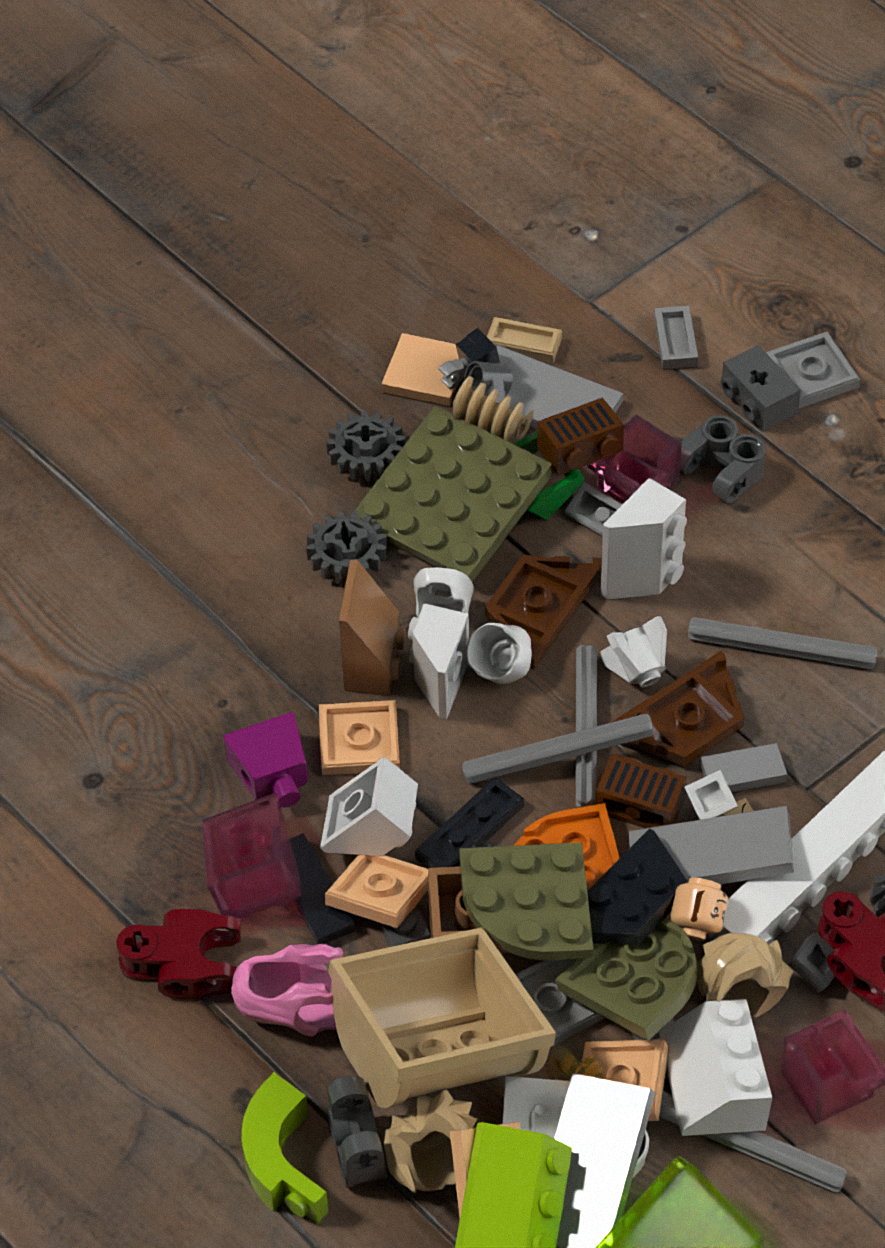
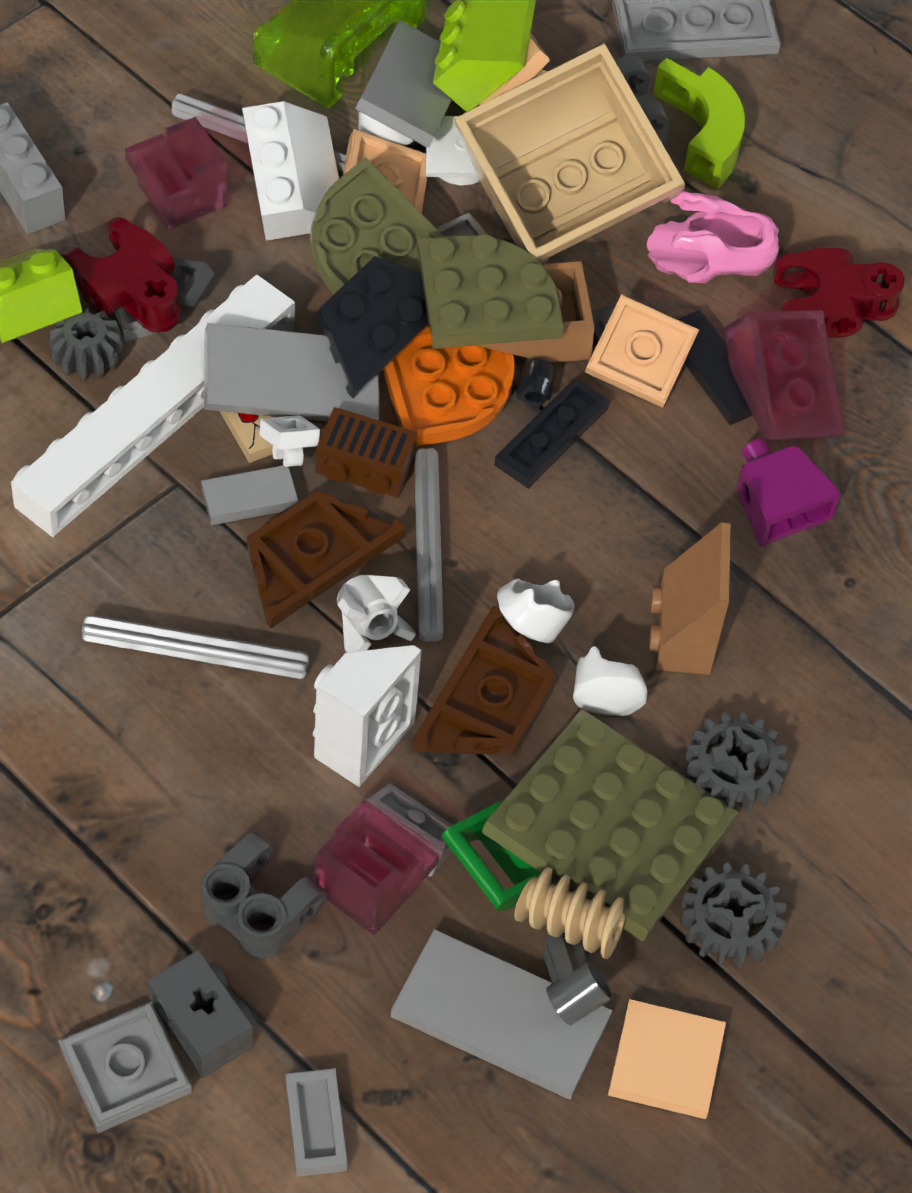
camera: 170 degrees right, 5 degrees up
light nougat tile [319,700,400,776] -> none
white slope [320,757,418,856] -> none
white slope [408,603,469,720] -> none
black piece [438,328,500,389] -> none
light grey axle [462,714,654,784] -> none
tan tile [487,317,562,363] -> none
reddish brown brick [537,397,624,475] -> none
clear yellow arm [552,1046,604,1078] -> none
light nougat head [671,877,728,941] -> none
tan hair [697,933,794,1018] -> none

